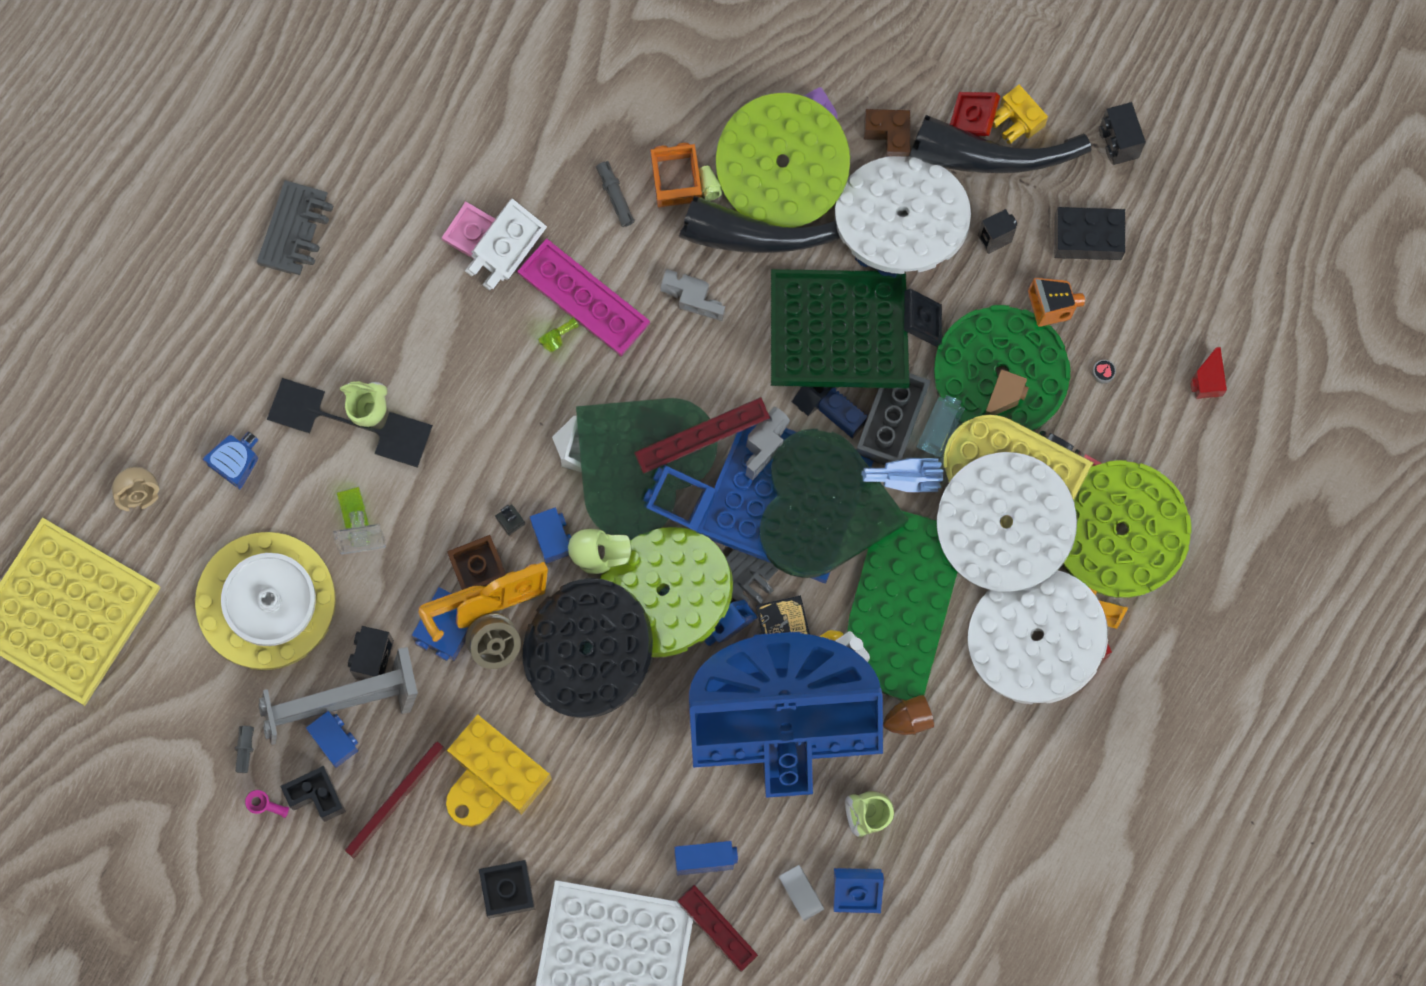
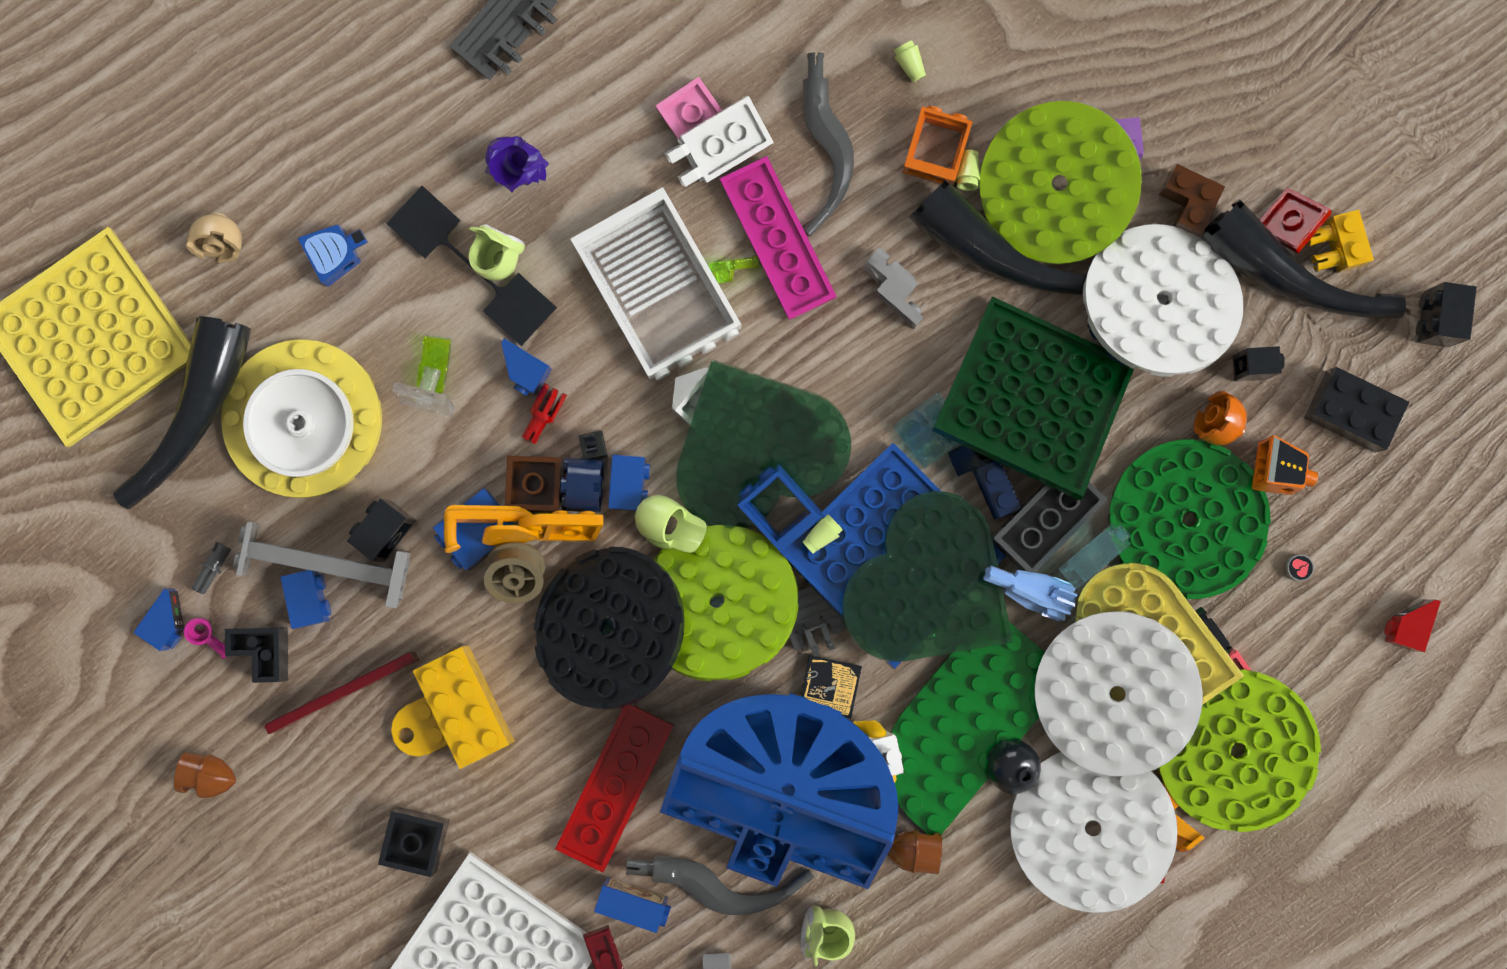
camera: 30 degrees right, 10 degrees up
dark grey pin [596,161,635,227] -> none
dark red tile [634,397,770,474] -> none
blue torso [704,599,758,646] -> none
light grey plate [746,407,790,480] -> none
black tile [904,288,942,347] -> none
medium nougat slope [985,369,1029,415] -> none
none -> black brick [113,316,251,509]
none -> blue slope [133,588,184,651]
none -> dark orange helmet [174,752,236,798]
none -> dark purple hair [485,136,549,193]
none -> blue slope [501,338,552,396]
none -> red arm [521,383,567,444]
none -> red plate [555,704,674,873]
none -> dark blue brick [561,457,604,512]
none -> clear window [571,187,742,380]
none -> dark grey animal [626,855,815,915]
none -> dark grey animal [803,52,854,237]
none -> yellowish green cone [803,514,843,554]
none -> clear light blue slope [893,392,958,469]
none -> yellowish green cone [894,40,926,82]
none -> black cylinder [985,738,1041,794]
none -> orange cylinder [1193,391,1247,446]

